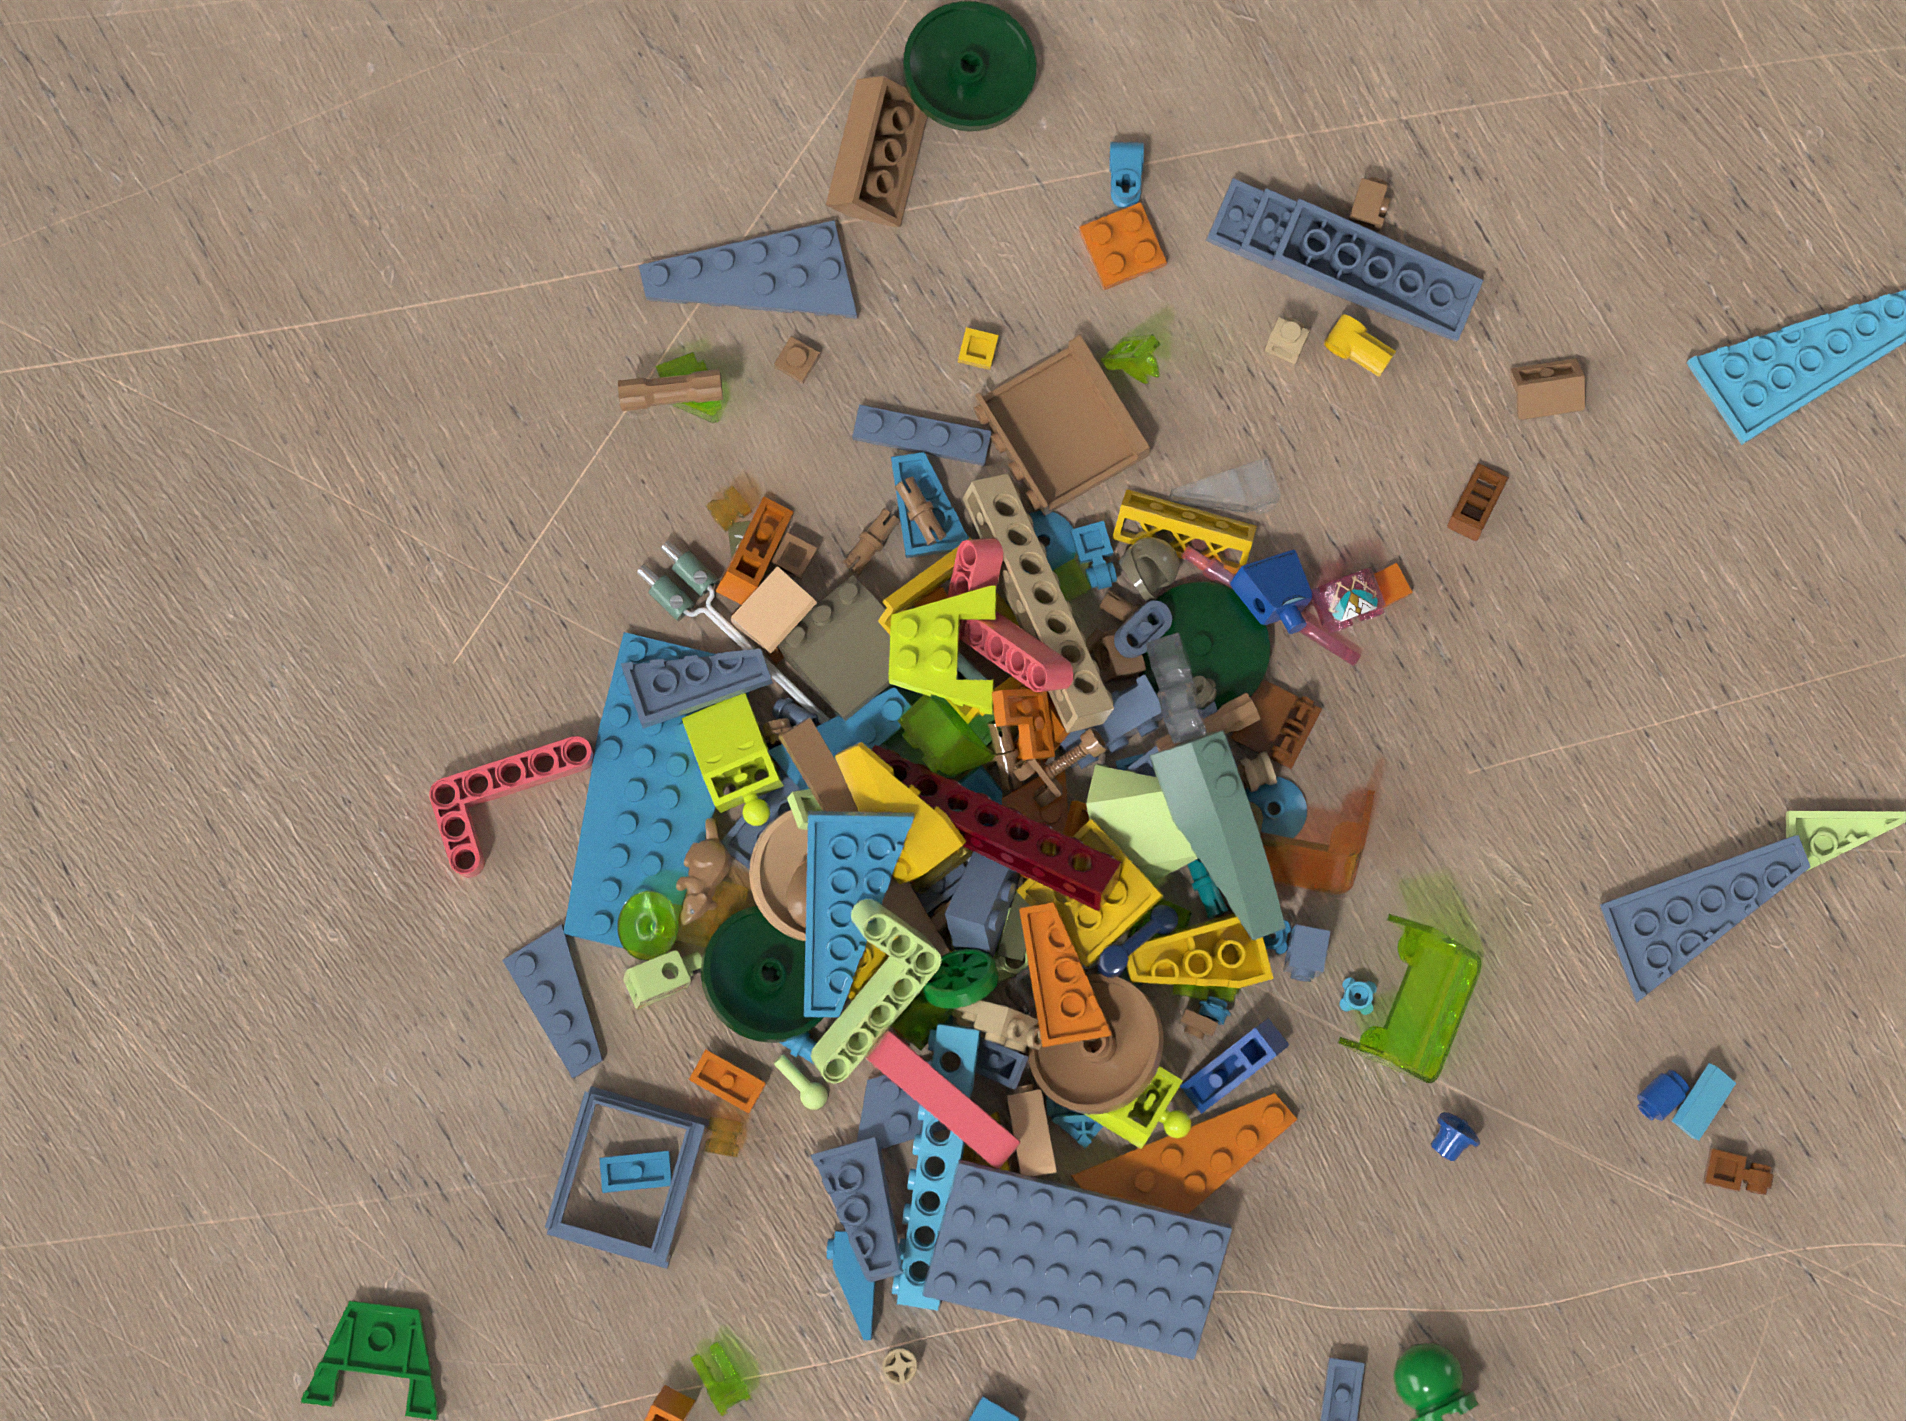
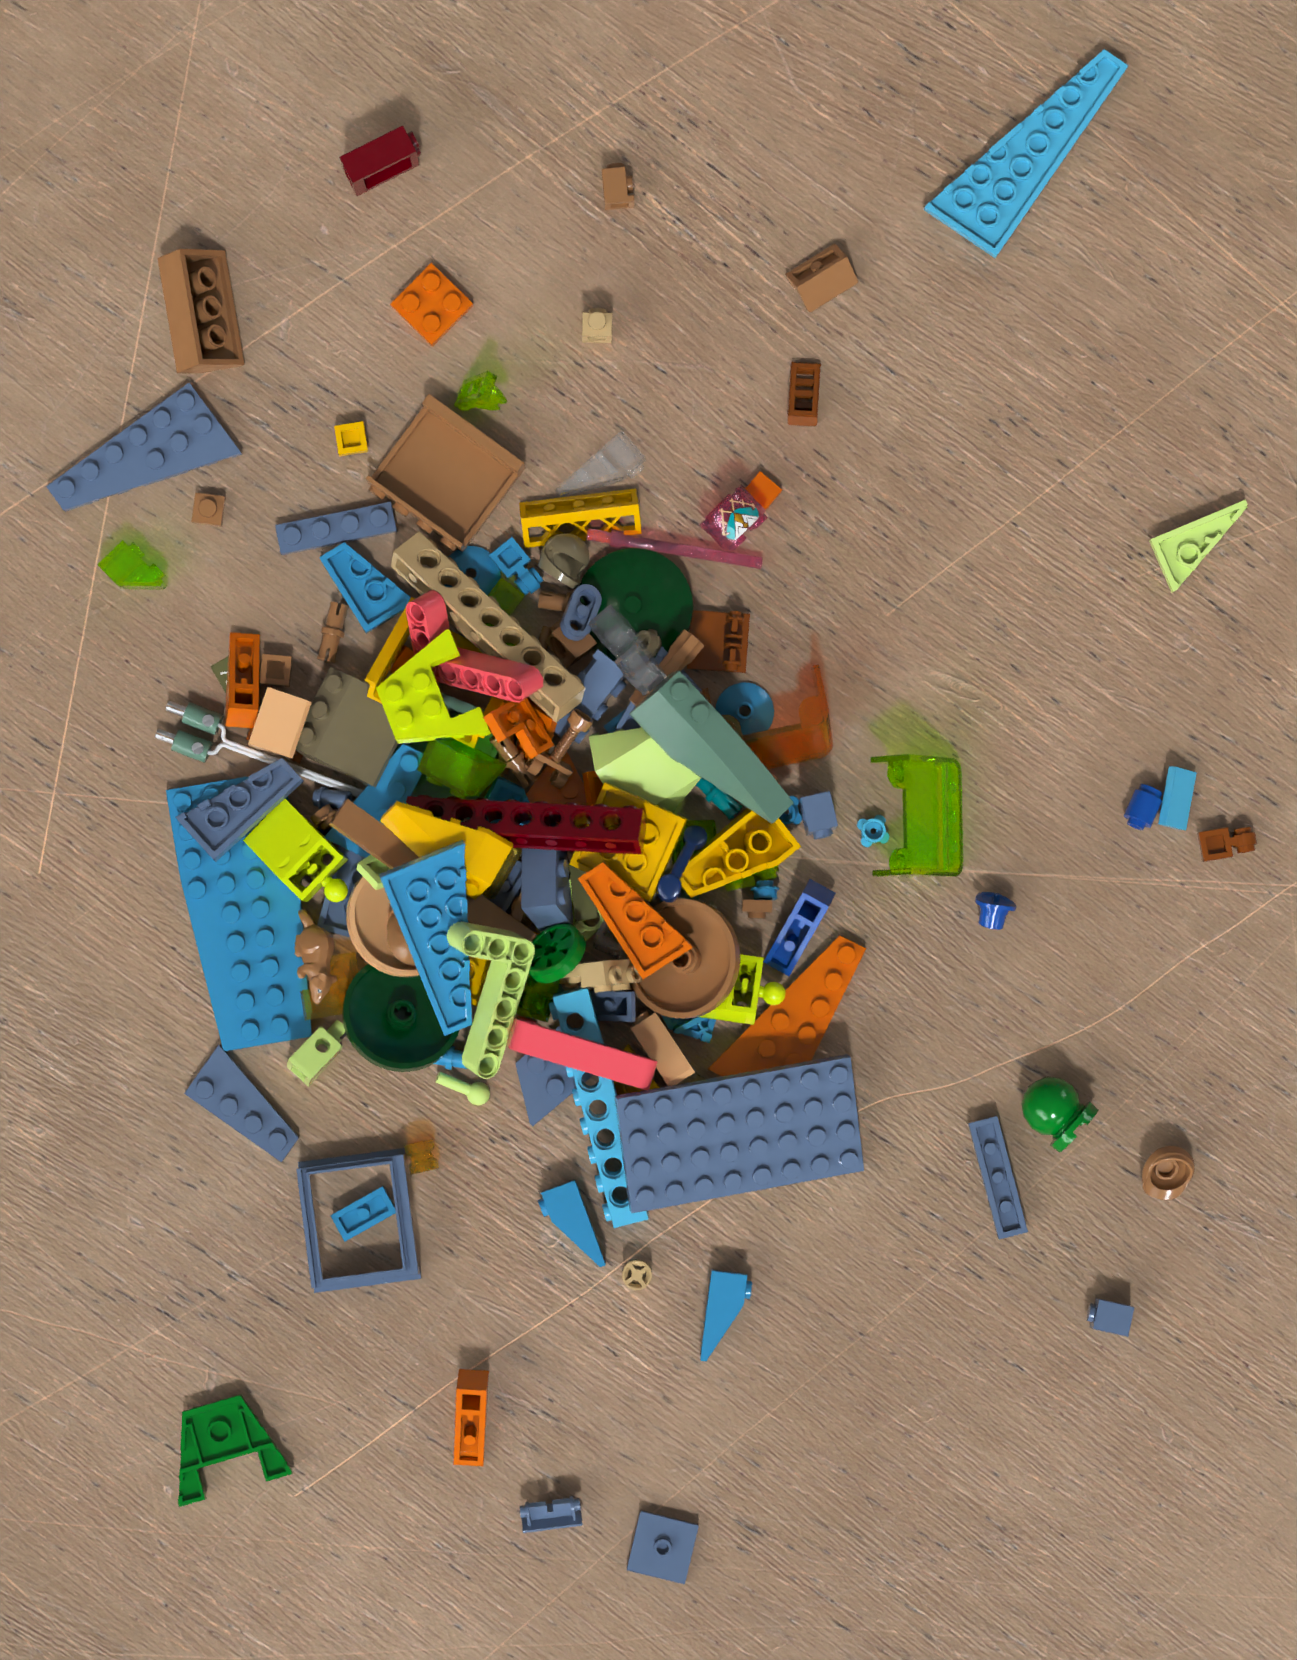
camera: 30 degrees left, 5 degrees up
coral beam [429,736,595,878] -> none
medium nougat axle [618,369,723,411] -> none
clear neon green dish [618,891,678,961] -> none
orange plate [688,1049,767,1114] -> none
clear neon green piece [690,1341,753,1417] -> none
clear yellow wheel [705,485,752,532] -> none
sand blue wing [810,1137,904,1282] -> none
medium nougat pin [895,476,947,546] -> none
dark green dish [902,1,1037,131] -> none
dark azure piece [1110,142,1144,209] -> none
sand blue slope [1206,178,1483,342] -> none
blue torso [1230,549,1312,634] -> none
tan wheel [1239,751,1277,792] -> none
yellow piece [1323,314,1396,377] -> none
sand blue wing [1599,835,1811,1003] -> none
none -> dark red window [339,125,421,196]

